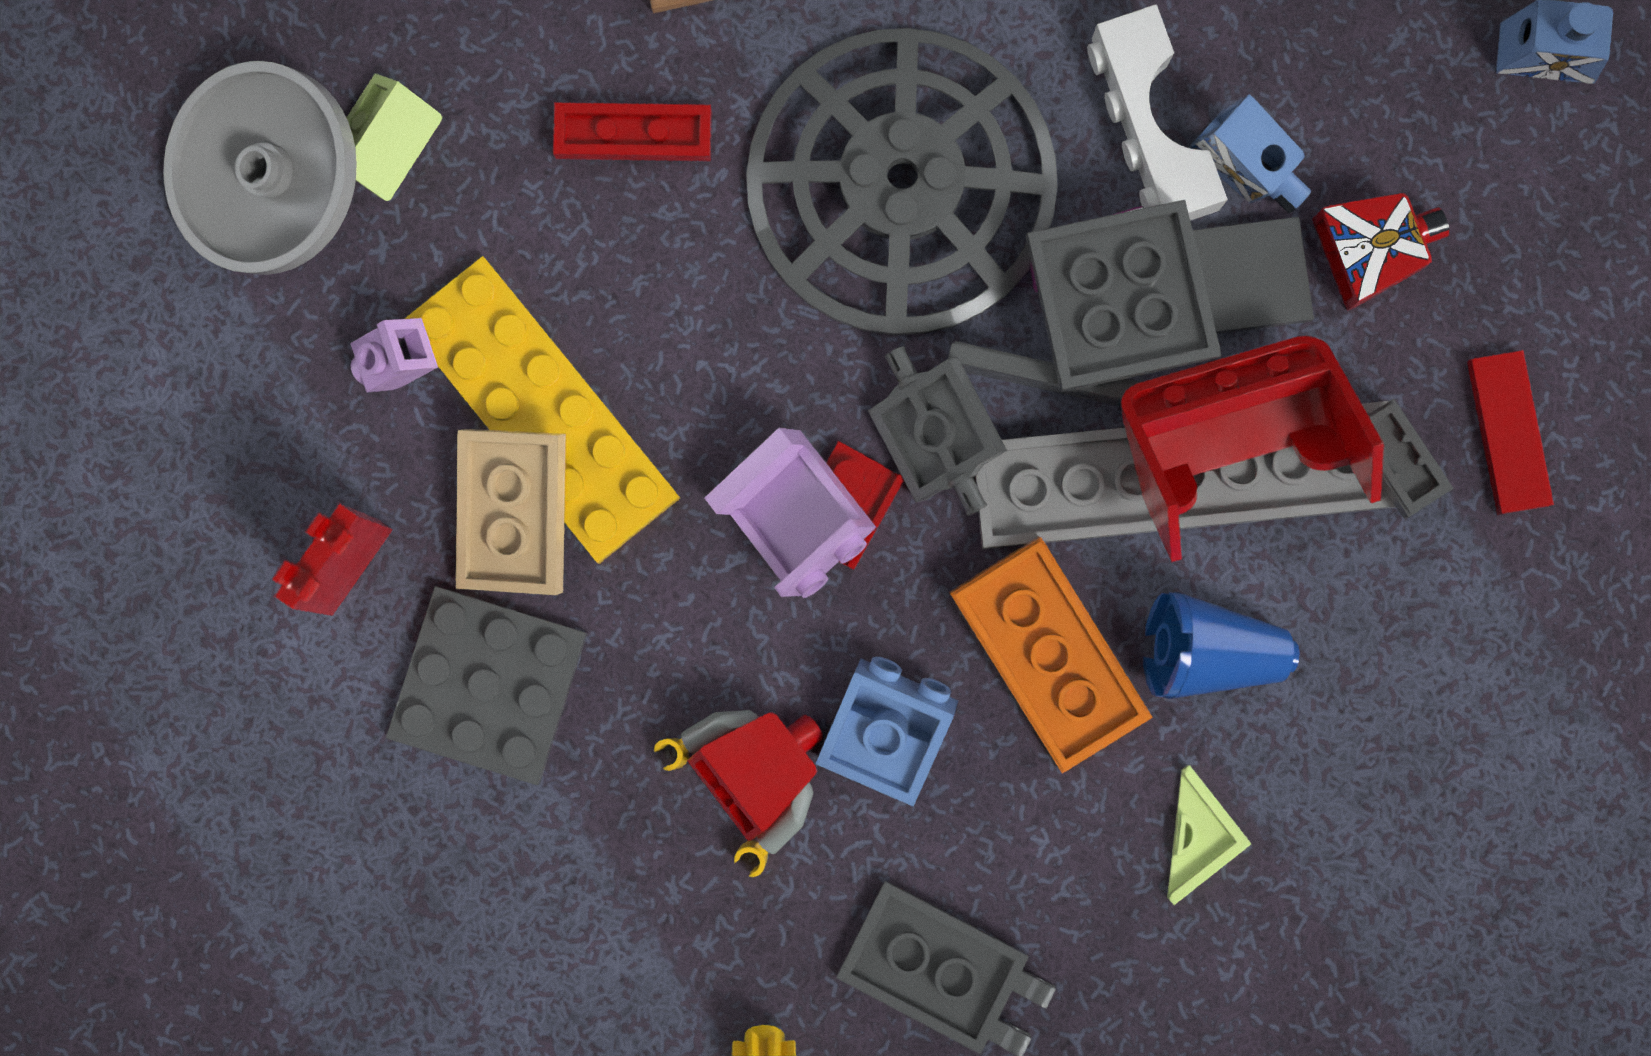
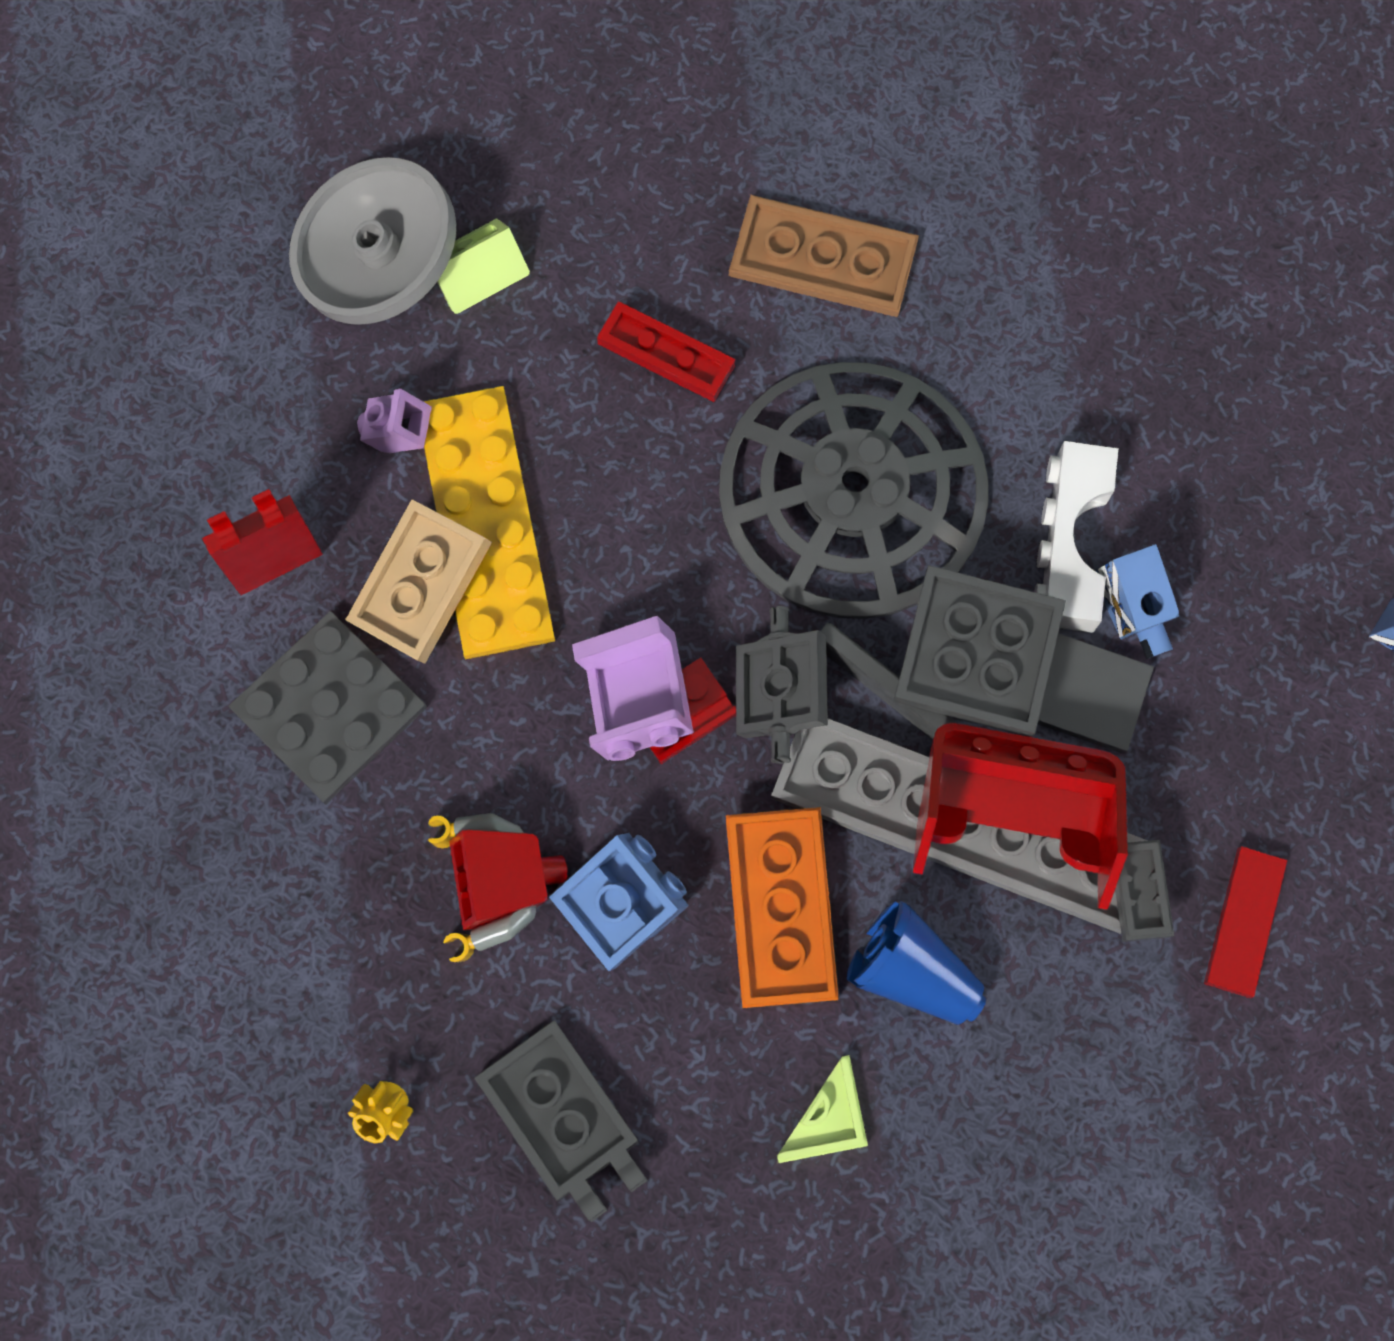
camera: 20 degrees right, 10 degrees down
torso [1312,193,1449,311] -> none

